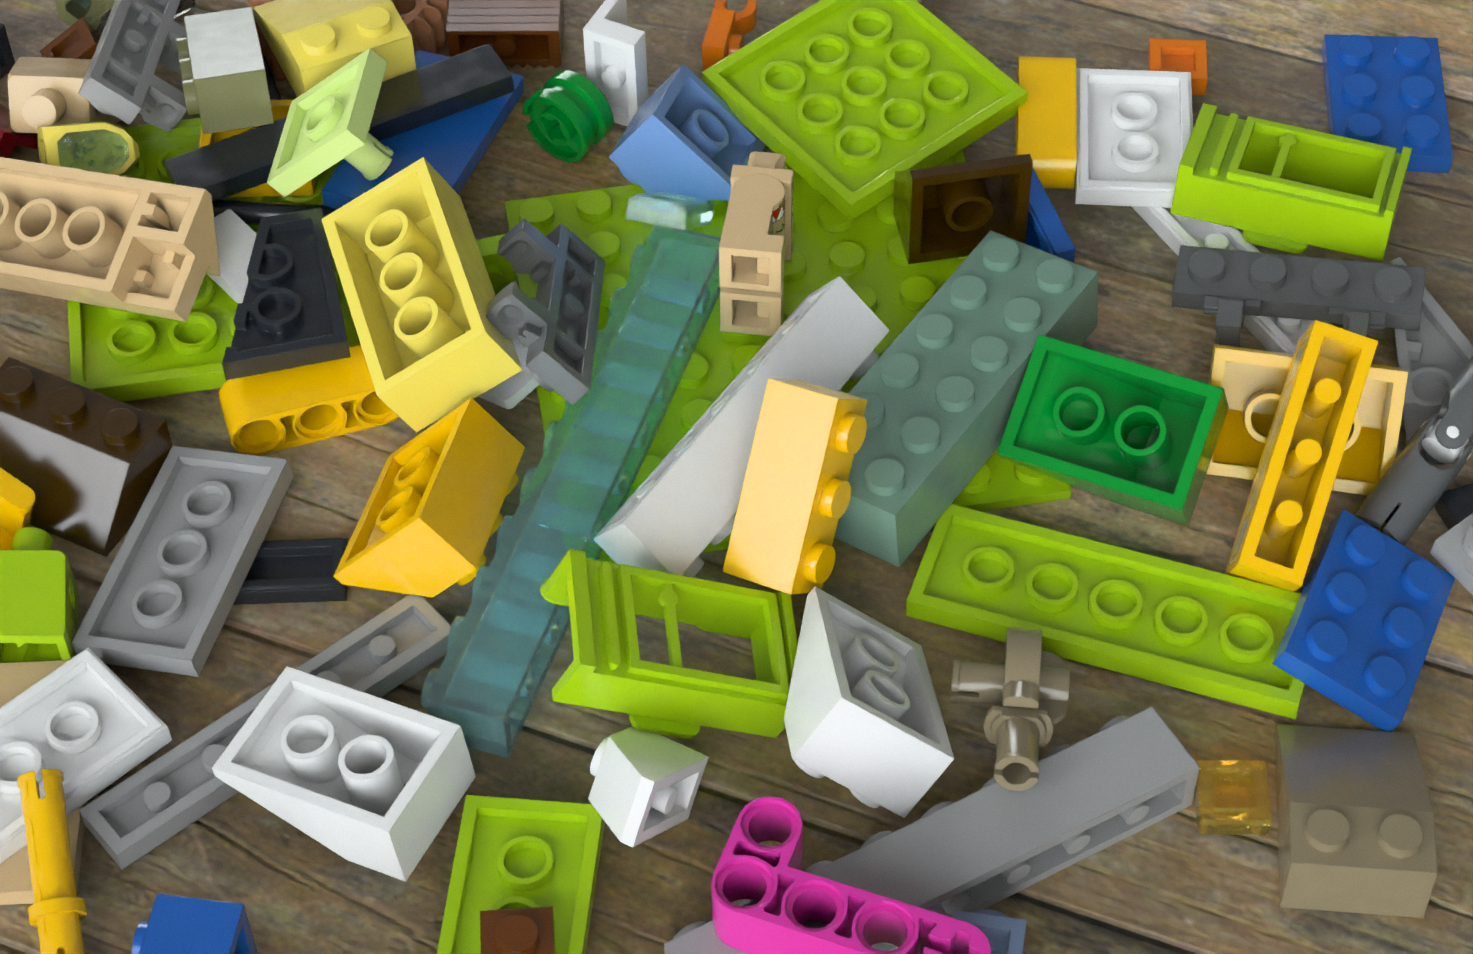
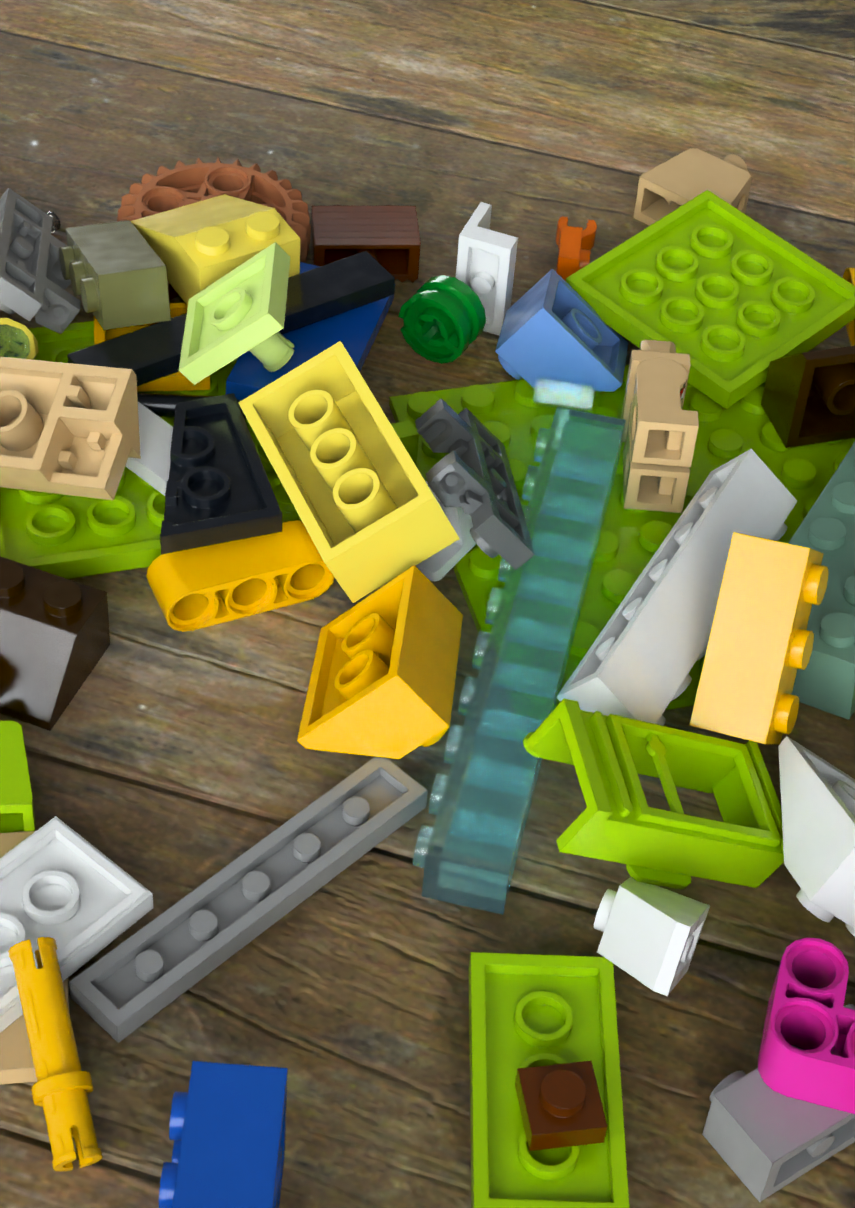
camera: 10 degrees left, 5 degrees down
light grey plate [71,446,294,677] -> none
white slope [212,666,476,882] -> none
black tile [233,538,349,605] -> none

